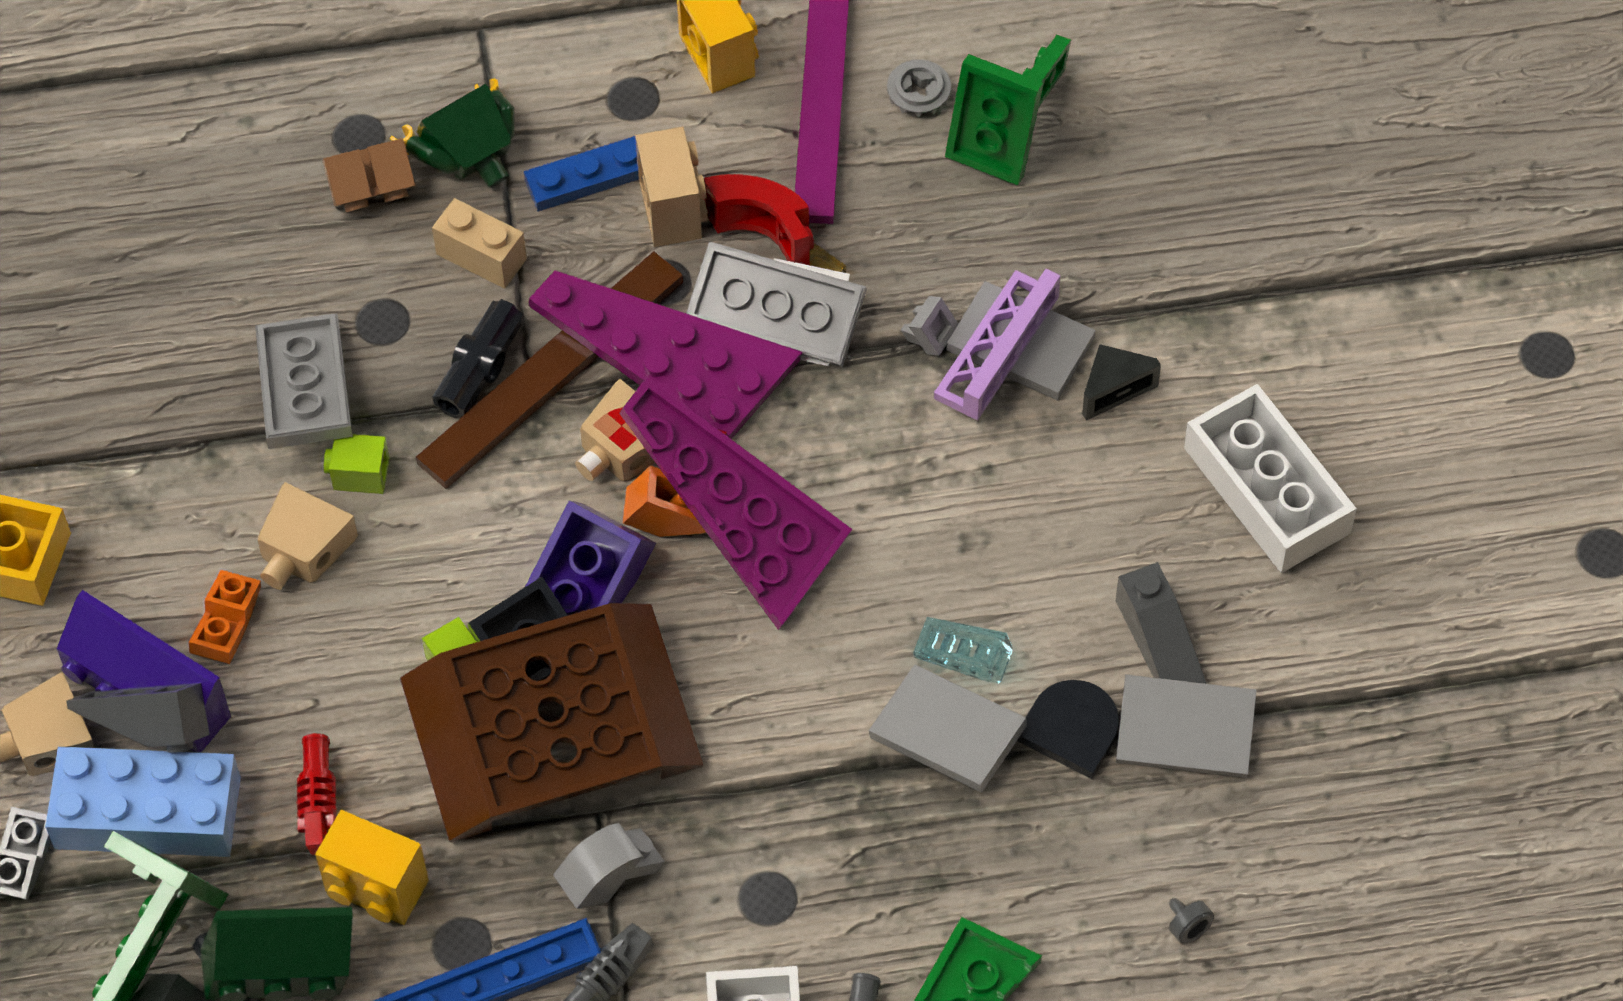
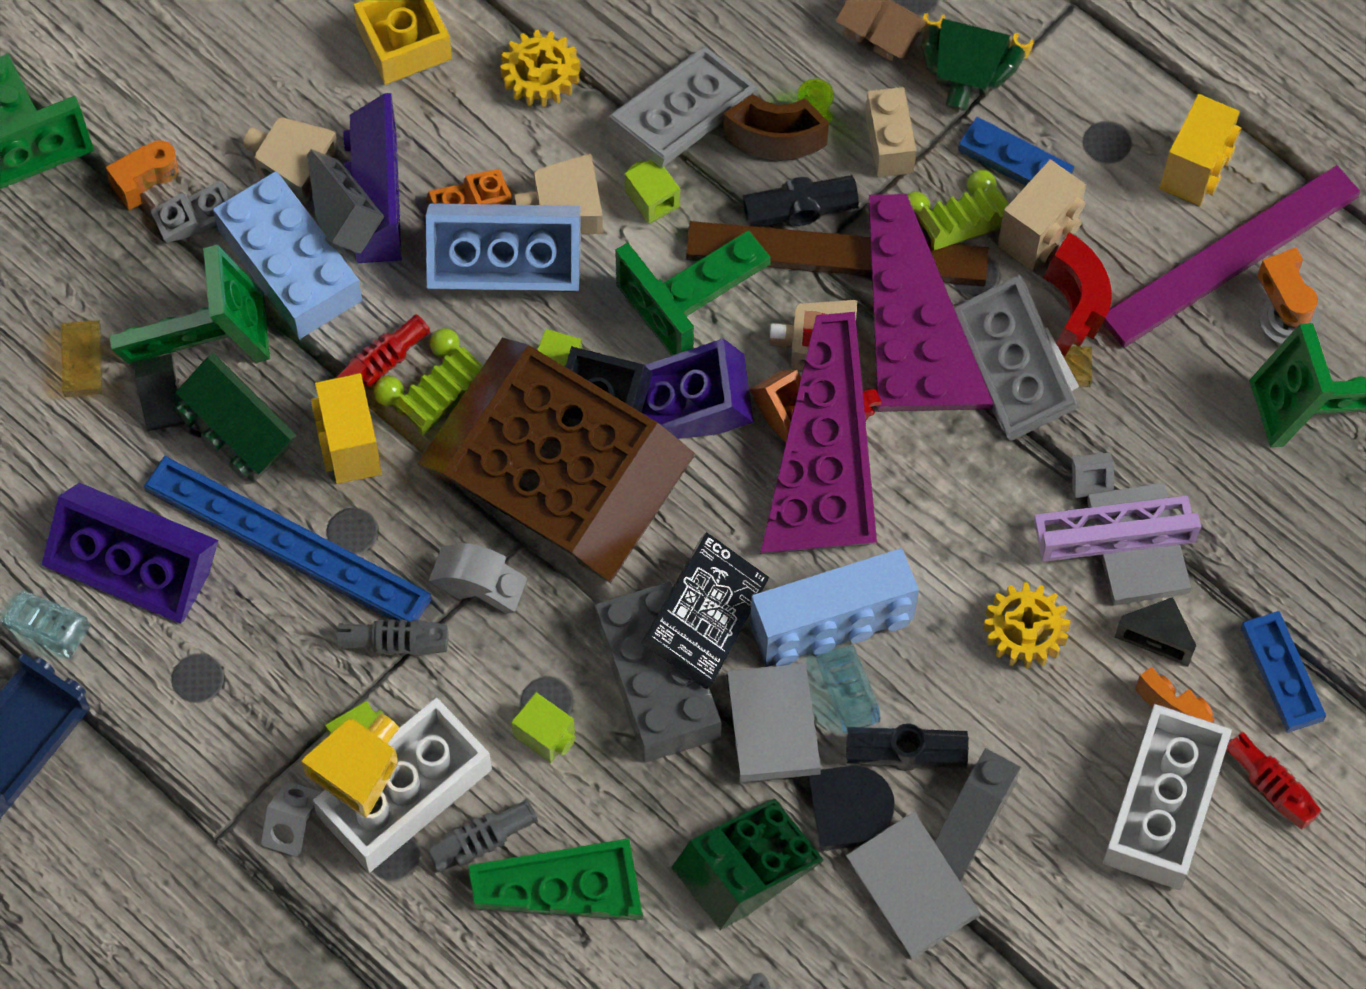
camera: 50 degrees right, 5 degrees up
none -> lime gear [373,328,483,436]
none -> light blue brick [426,204,581,291]
none -> yellow gear [500,30,580,107]
none -> lime brick [511,692,576,763]
none -> dark grey brick [595,582,721,763]
none -> green piece [615,230,771,356]
none -> black tile [642,532,770,690]
none -> dark green slope [671,798,824,930]
none -> reddish brown brick [723,93,829,160]
none -> light blue brick [750,548,919,667]
none -> clear neon green brick [797,78,834,124]
none -> black piece [846,723,969,771]
none -> lime gear [907,170,1009,250]
none -> yellow gear [983,582,1070,669]
none -> orange slope [1135,667,1215,723]
none -> red hinge [1226,732,1321,829]
none -> blue plate [1241,611,1327,733]
none -> orange leg [1257,247,1318,328]

